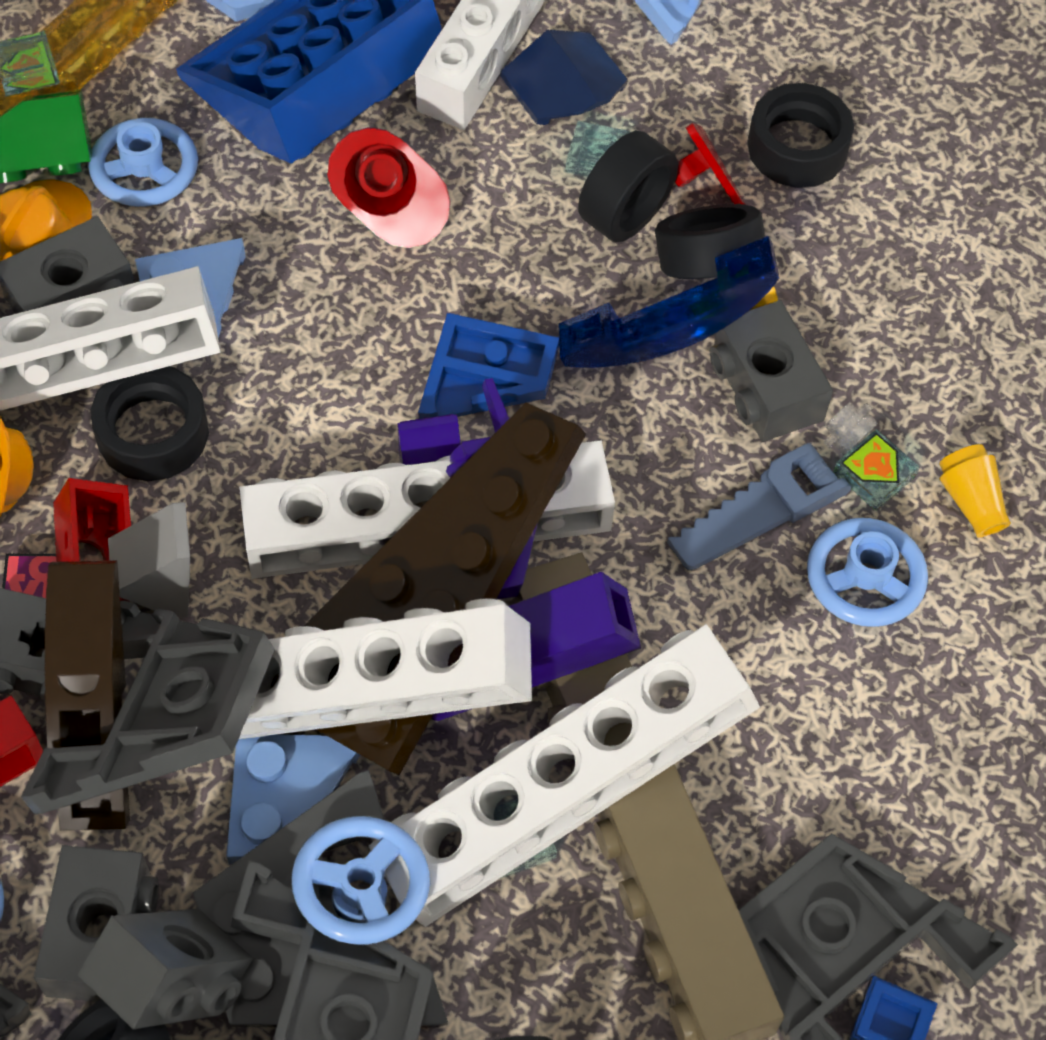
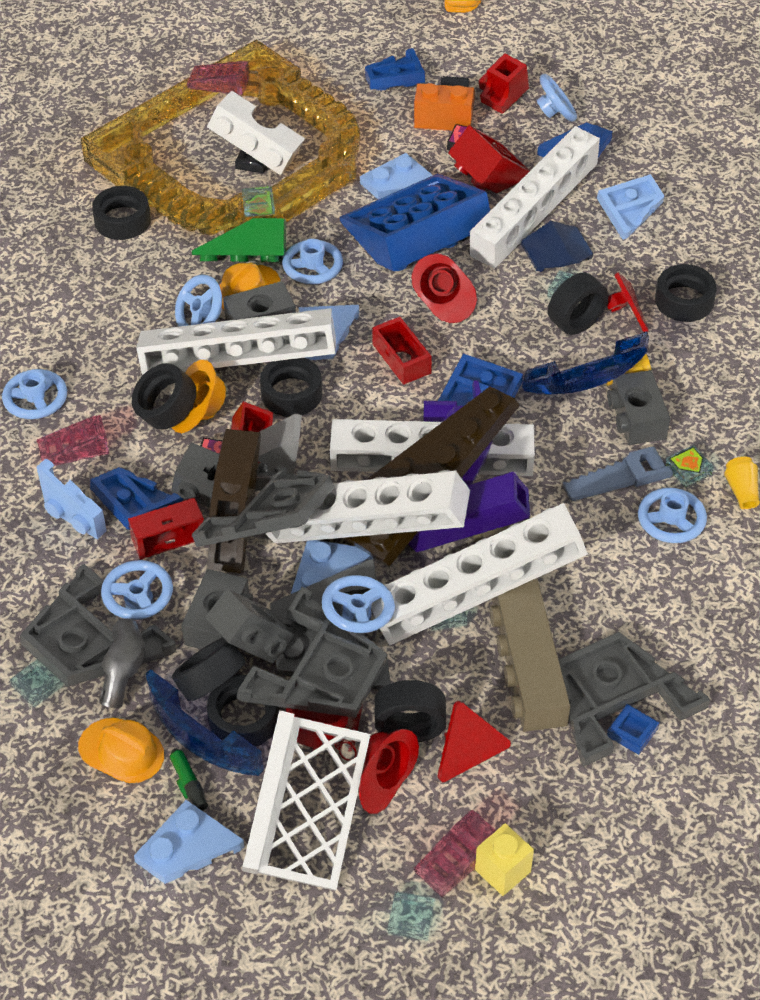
camera: 15 degrees right, 10 degrees down
black tyre [655,204,767,279] -> none
clear plate [823,402,879,455] -> none
none -> red piece [372,316,432,385]

